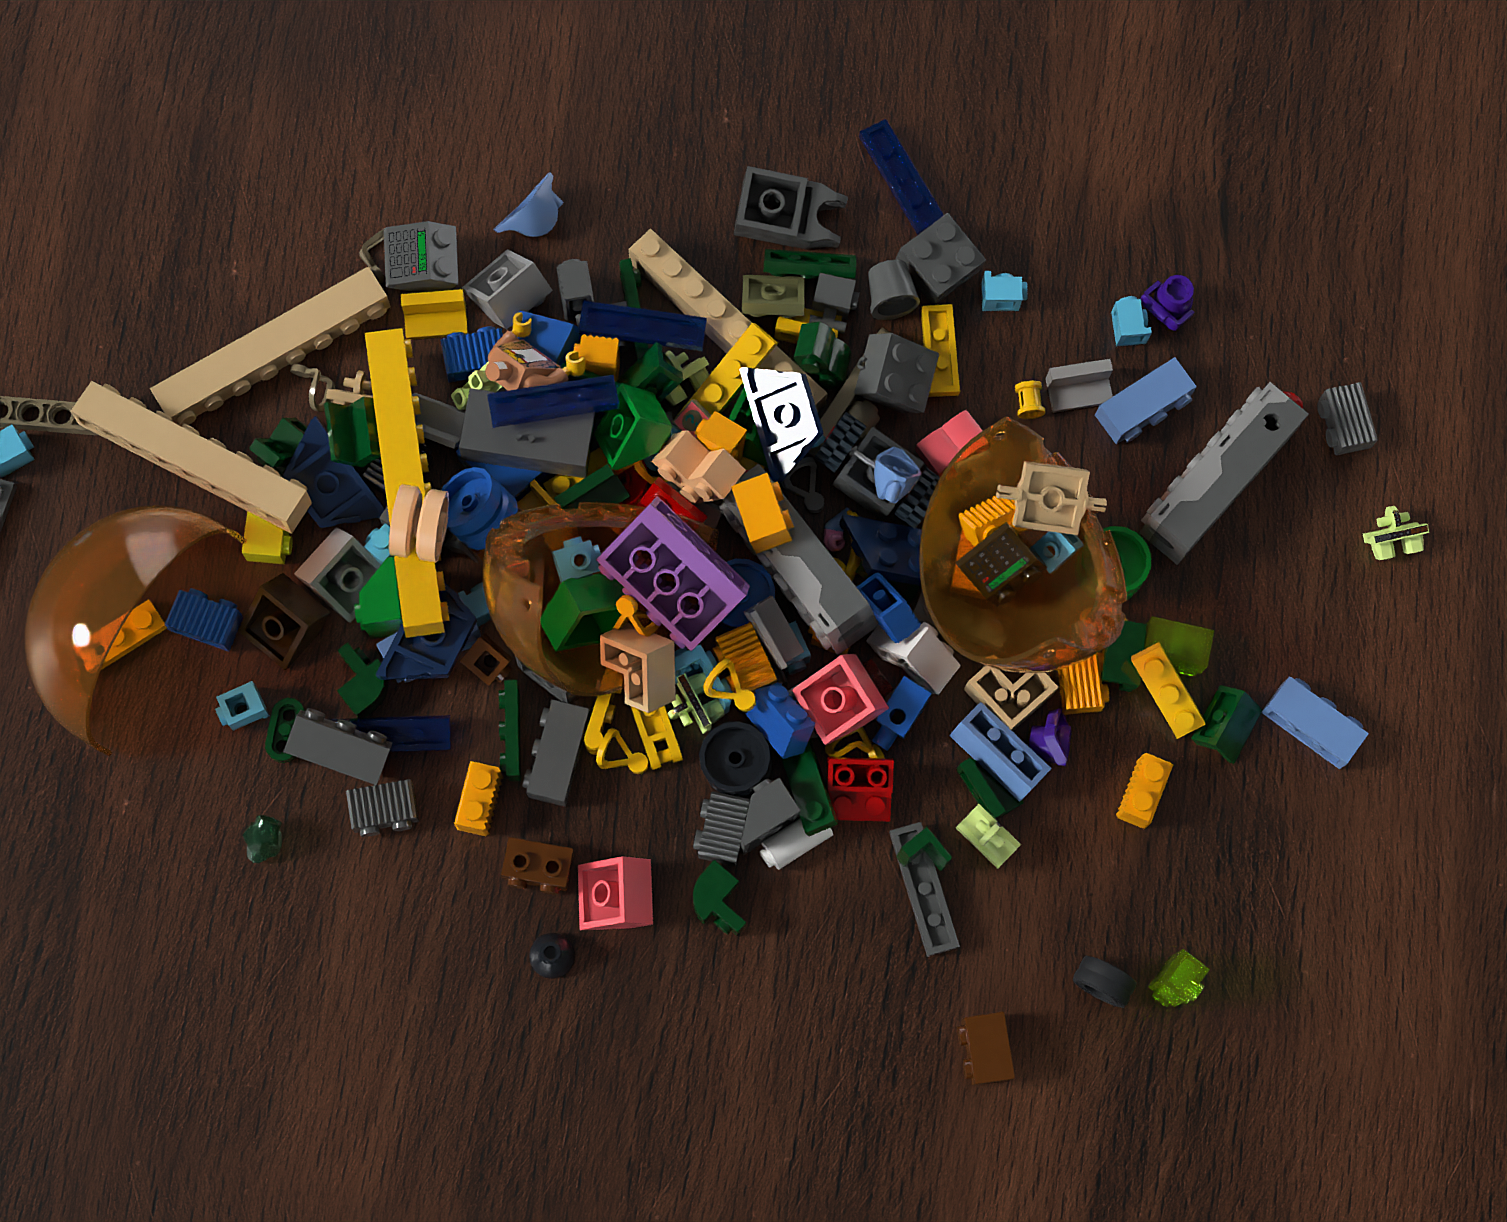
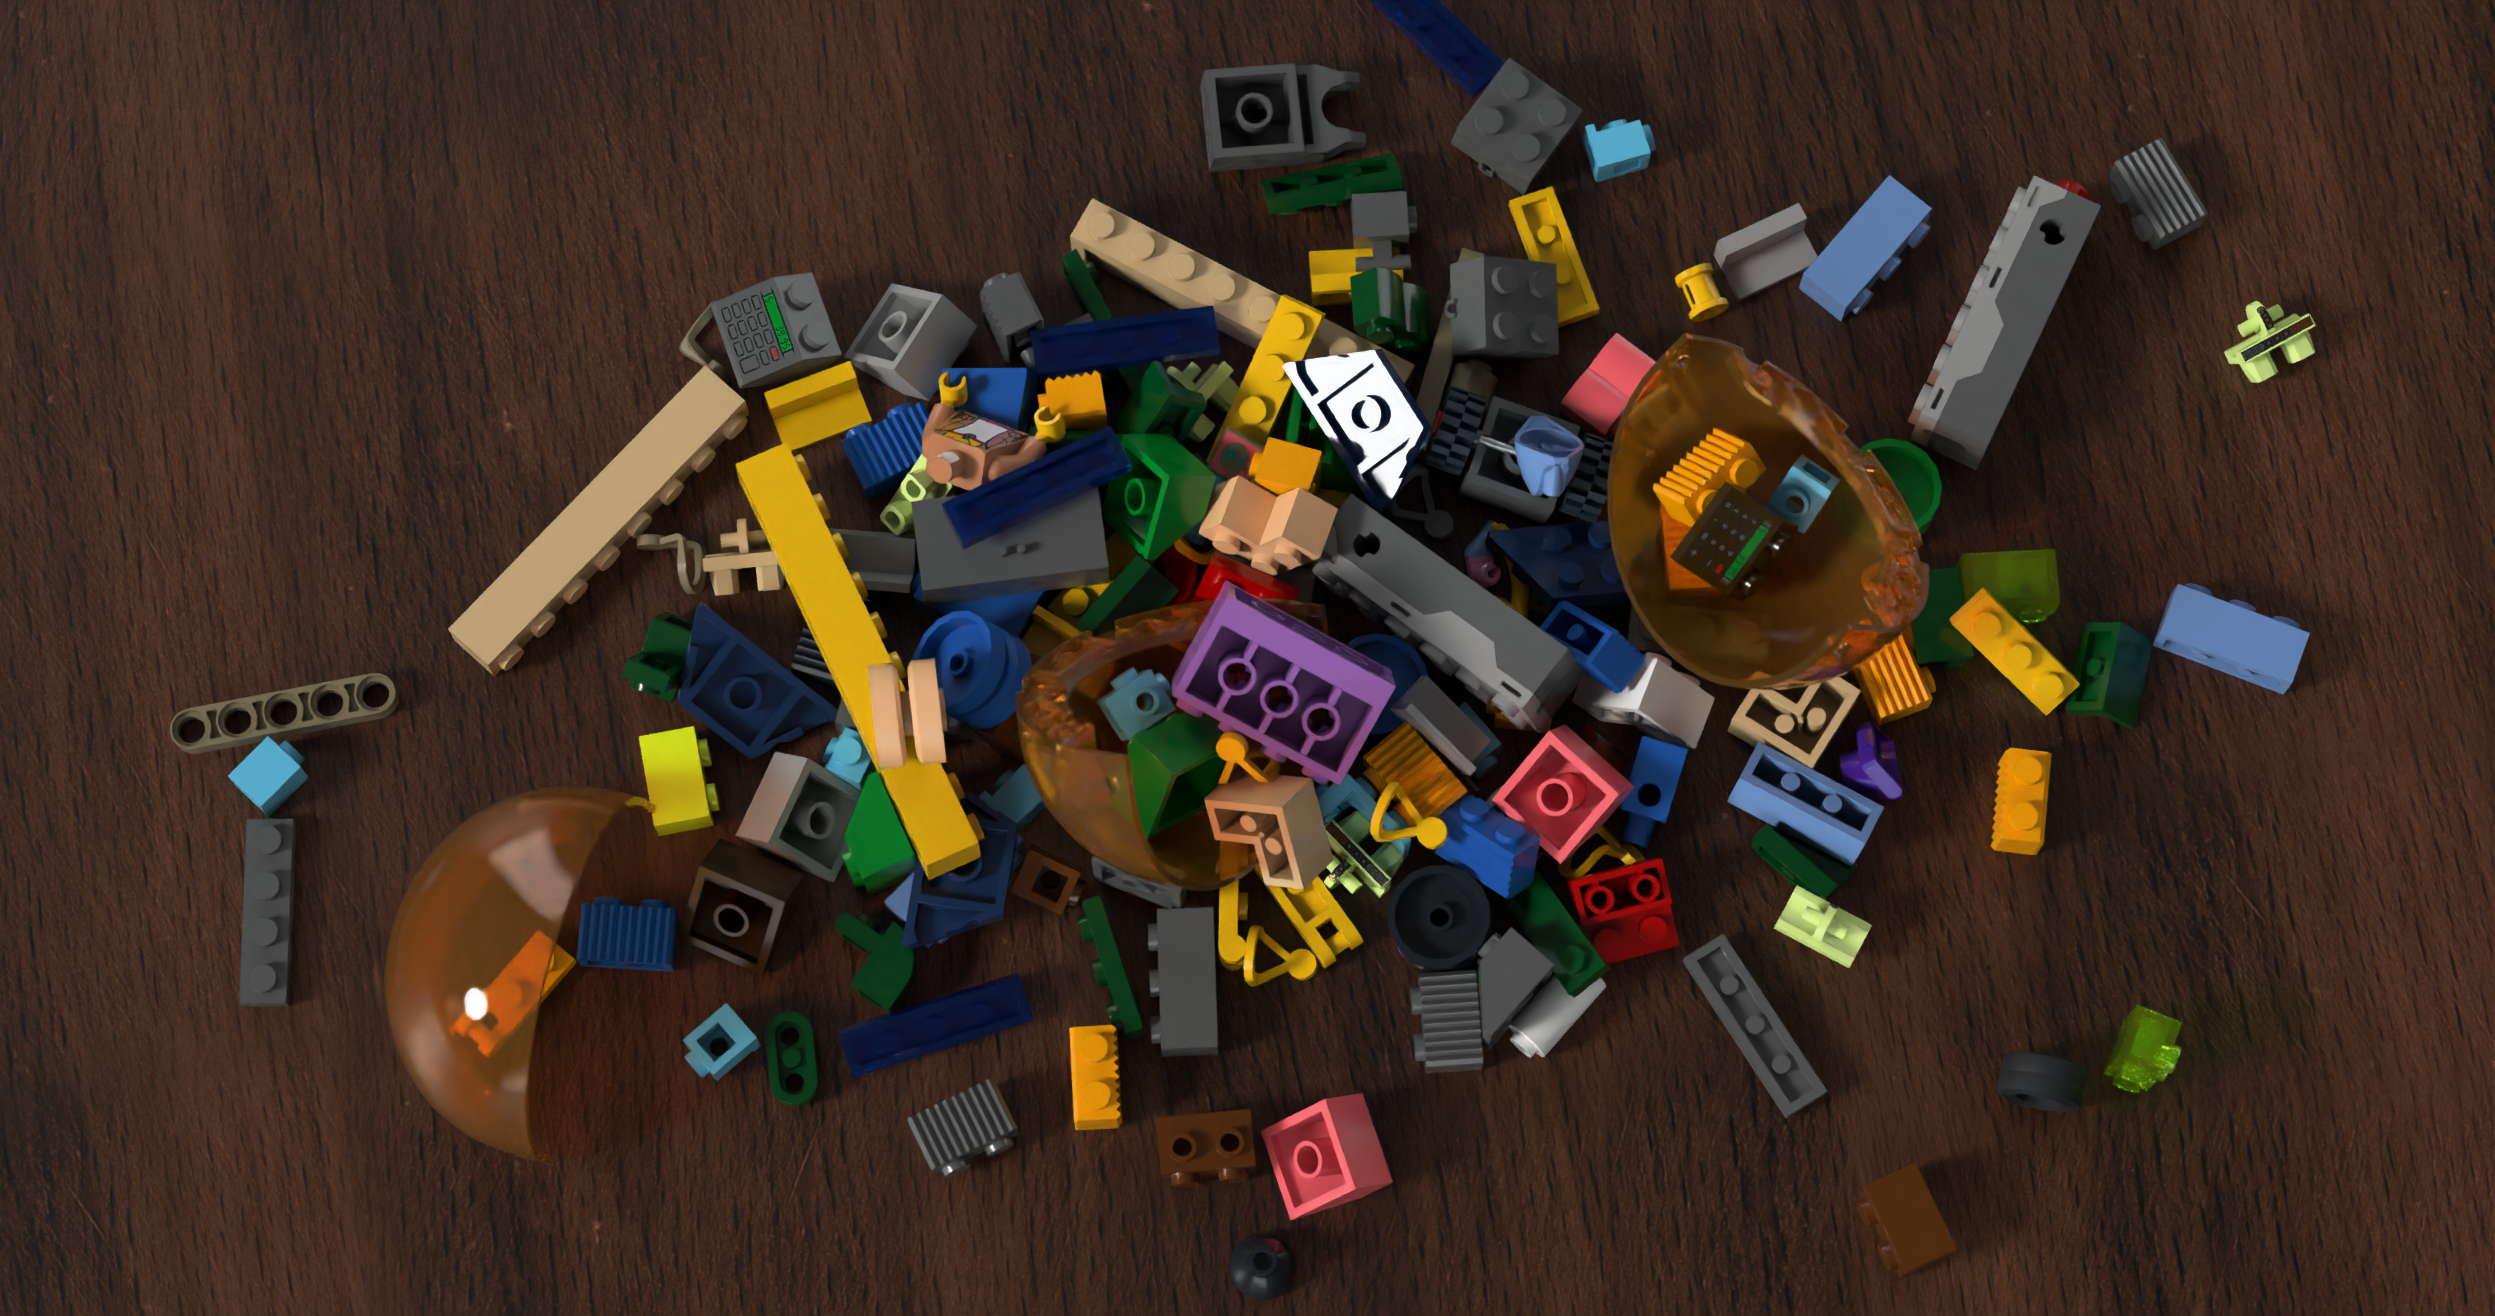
camera: 10 degrees left, 0 degrees up
tan brick [71,381,312,534] -> none
clear green rock [243,814,282,864] -> none
dark grey brick [284,708,392,785] -> none
dark green panel [324,396,381,468] -> none
medium blue hat [493,172,564,237] -> none
dark green brick [693,860,746,936] -> none
light orange brick [731,473,794,554] -> none
olive plate [742,275,804,318] -> none
dark grey hat [868,260,920,320] -> none
dark green panel [896,827,952,871] -> none
tan plate [996,461,1107,535] -> none
medium azure brick [1111,296,1152,346] -> none
dark purple piece [1140,275,1195,331] -> none

